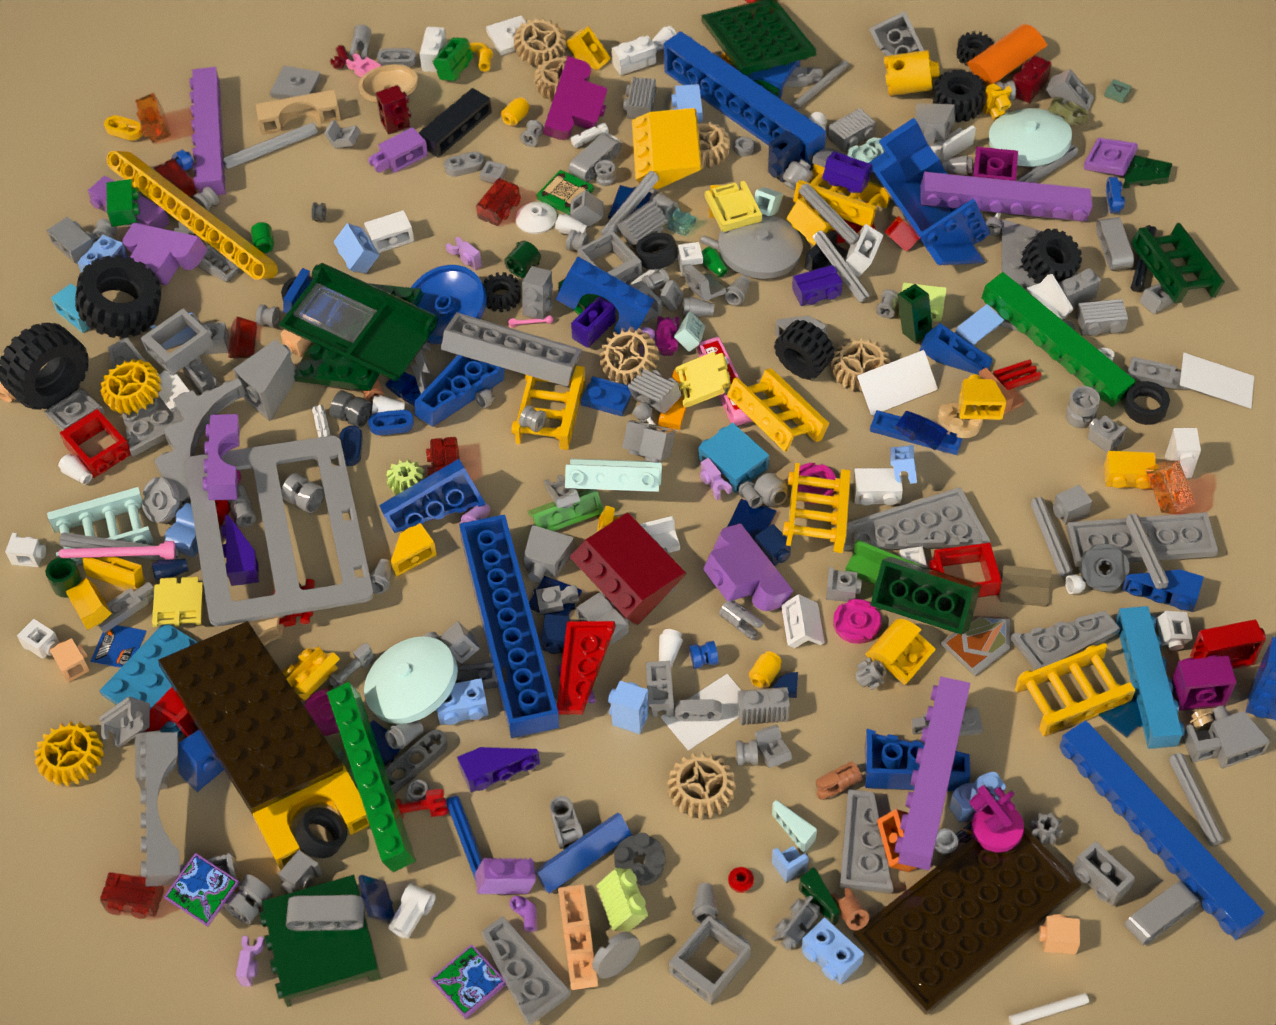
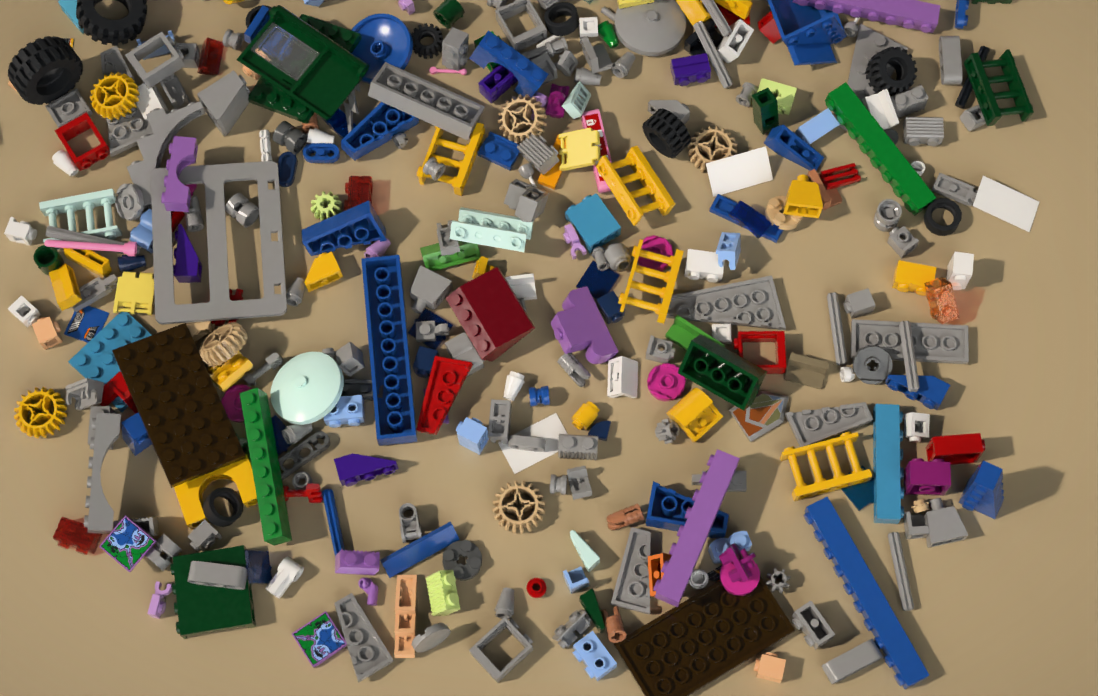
camera: 10 degrees right, 15 degrees up
none -> tan gear [198,322,248,367]

